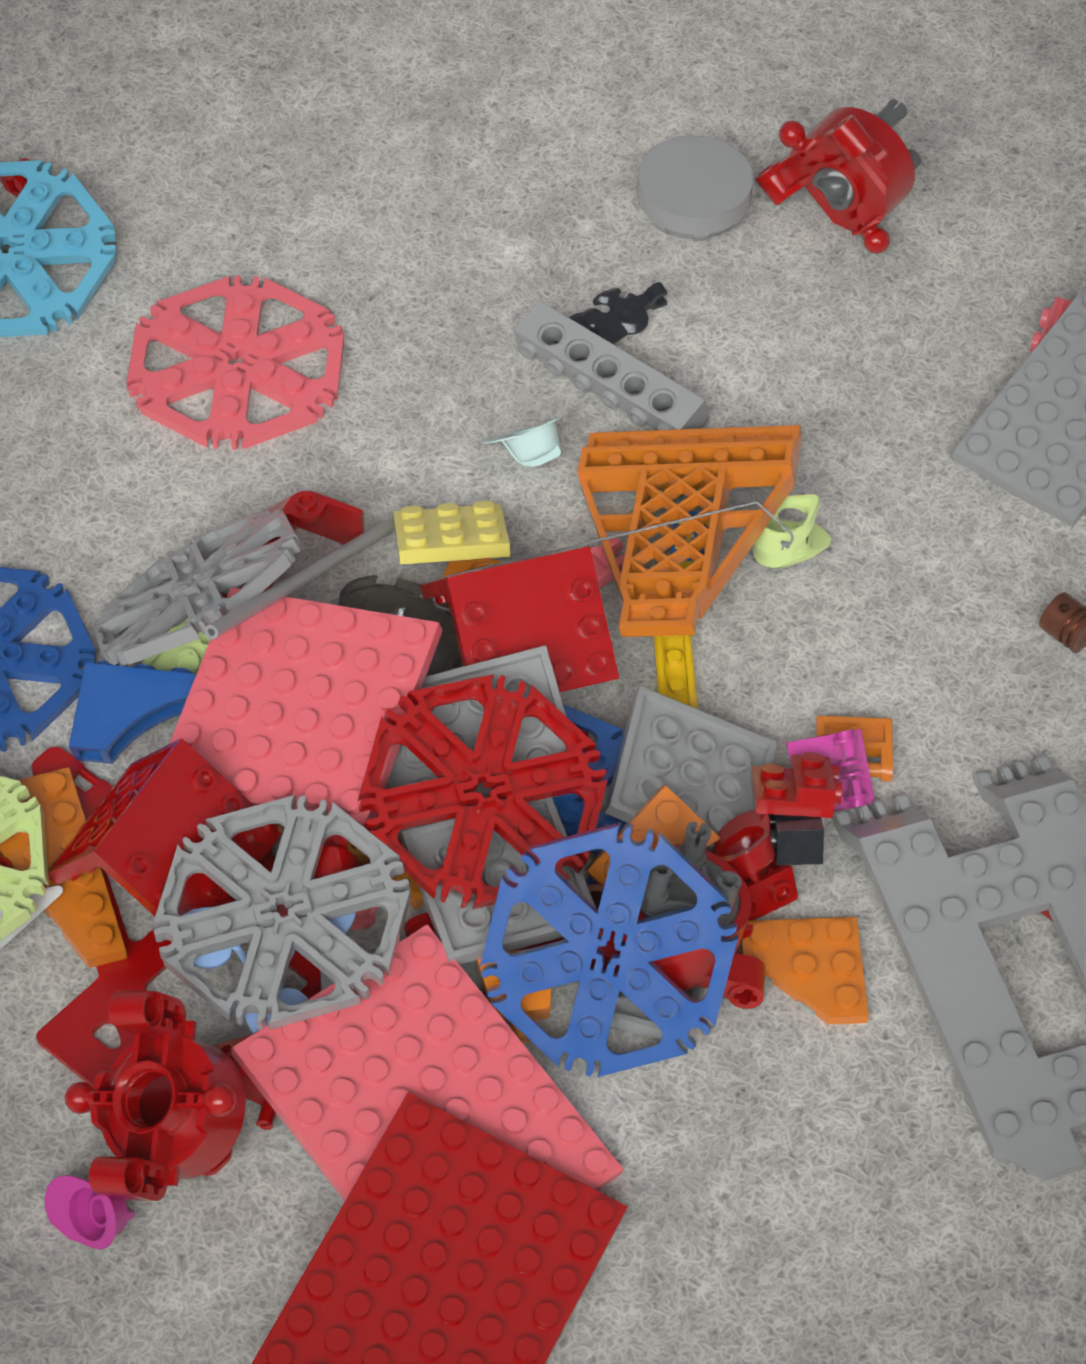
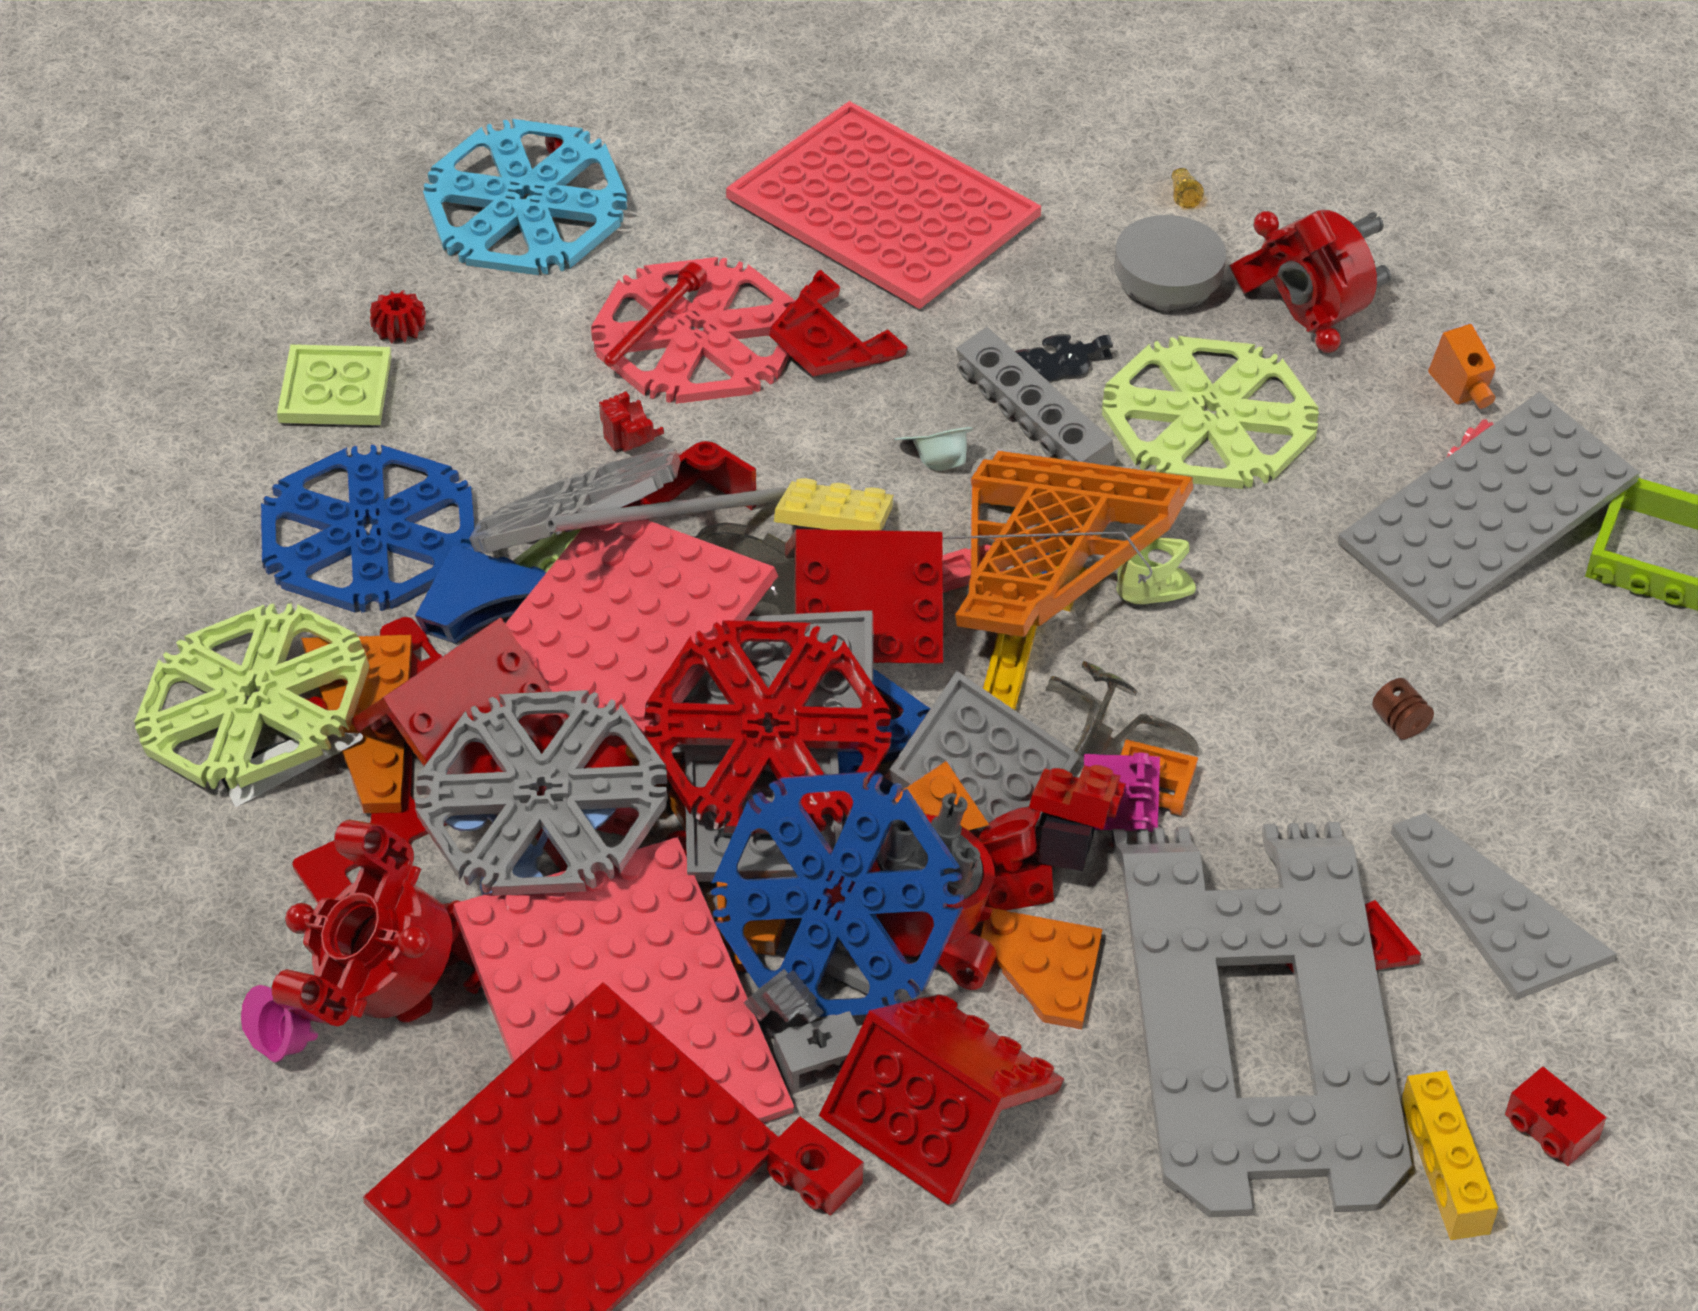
camera: 15 degrees right, 5 degrees down
none -> red hair [599,391,664,452]
none -> red piece [604,262,707,367]
none -> coral plate [726,101,1042,309]
none -> flat silver hair [744,969,824,1038]
none -> red brick [767,1116,864,1216]
none -> red wing [769,270,908,376]
none -> light grey brick [774,1011,859,1094]
none -> red bracket [818,994,1065,1205]
none -> clear smoke plant [1045,661,1199,757]
none -> yellowish green plate [1102,336,1319,489]
none -> clear yellow cone [1171,168,1204,209]
none -> orange torso [1428,324,1496,409]

